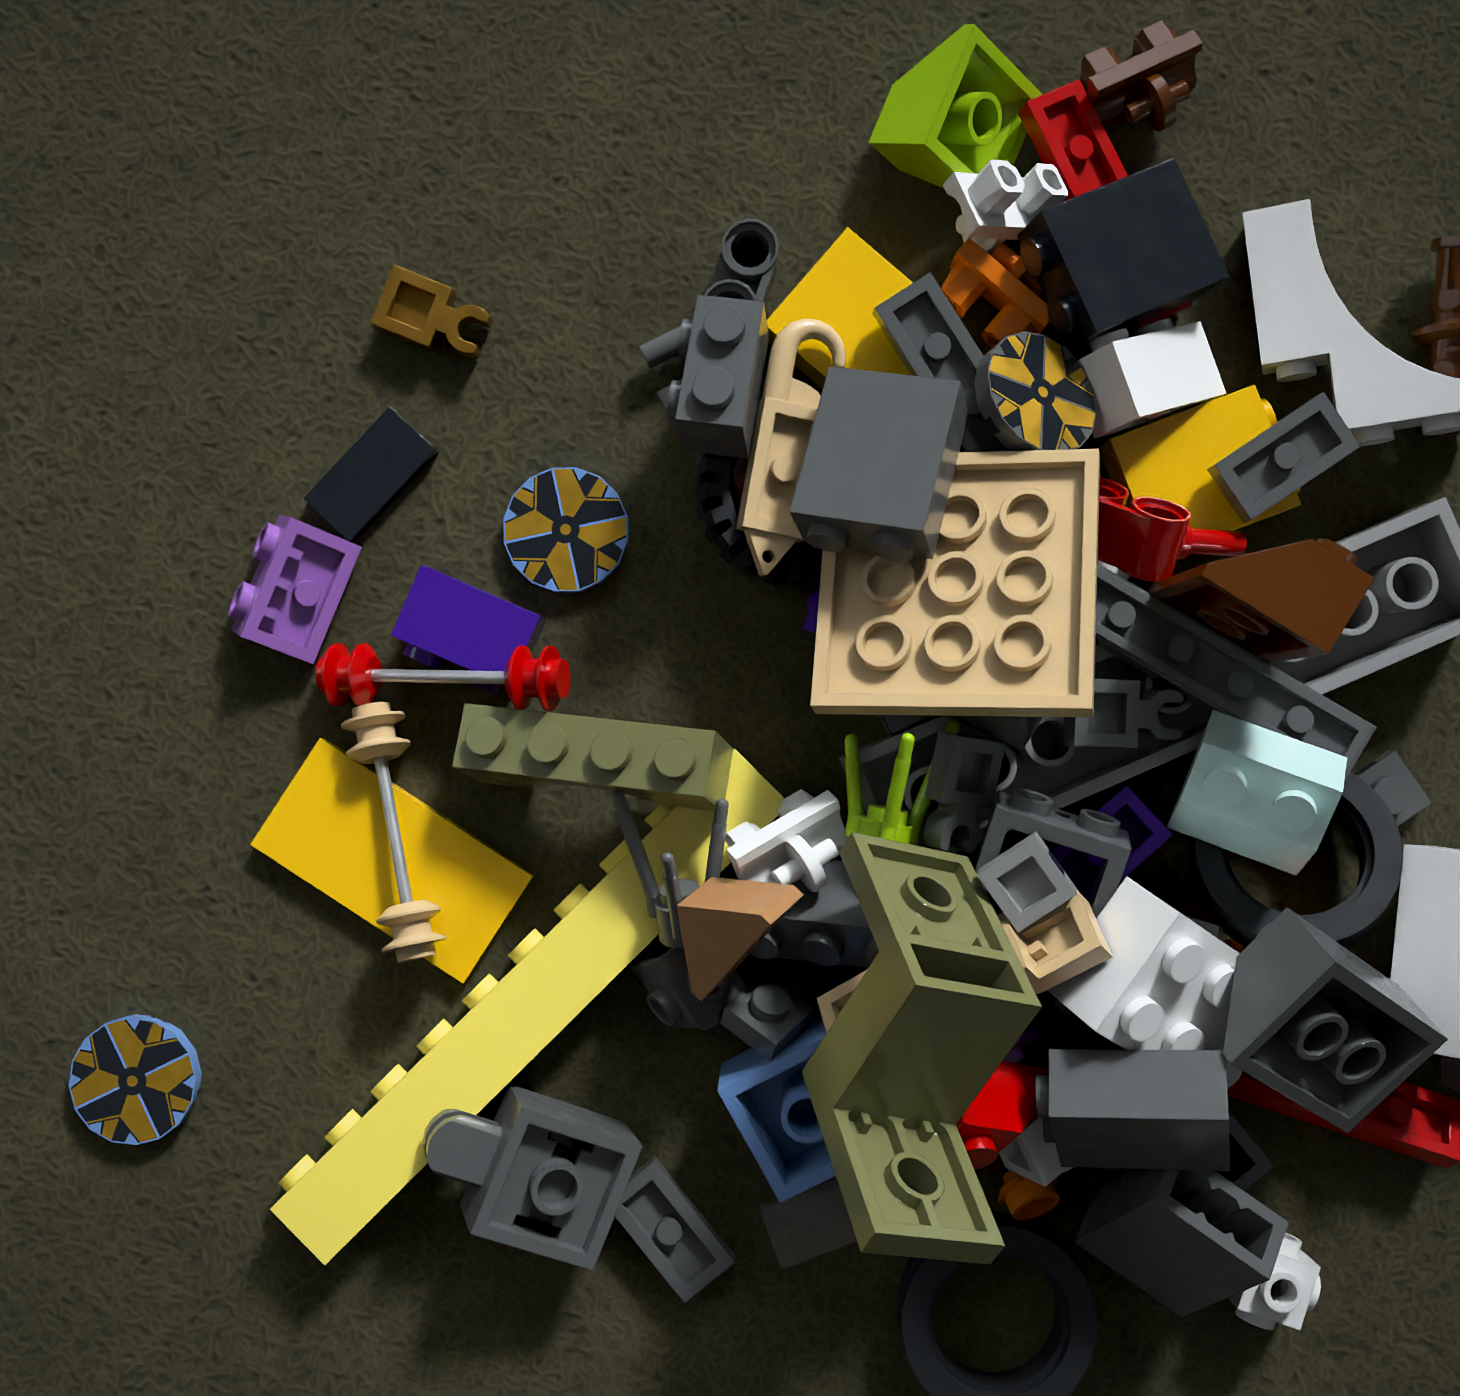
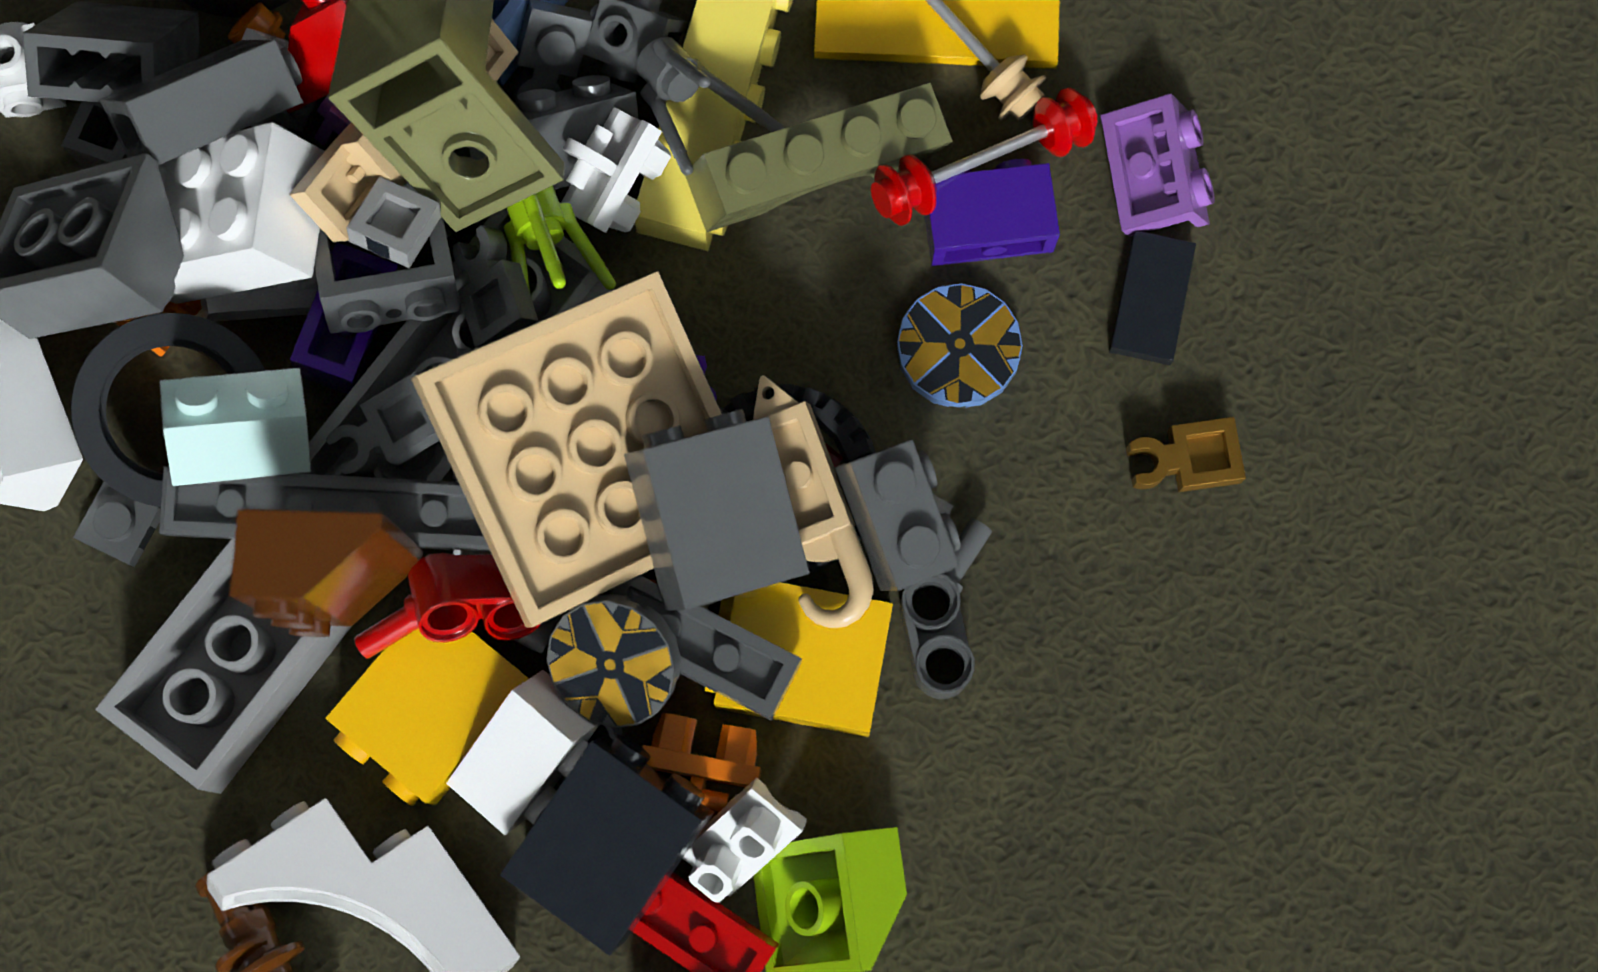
camera: 155 degrees right, 10 degrees down
medium nougat slope [676,877,803,1002] -> none
dark grey plate [1207,392,1361,523] -> none

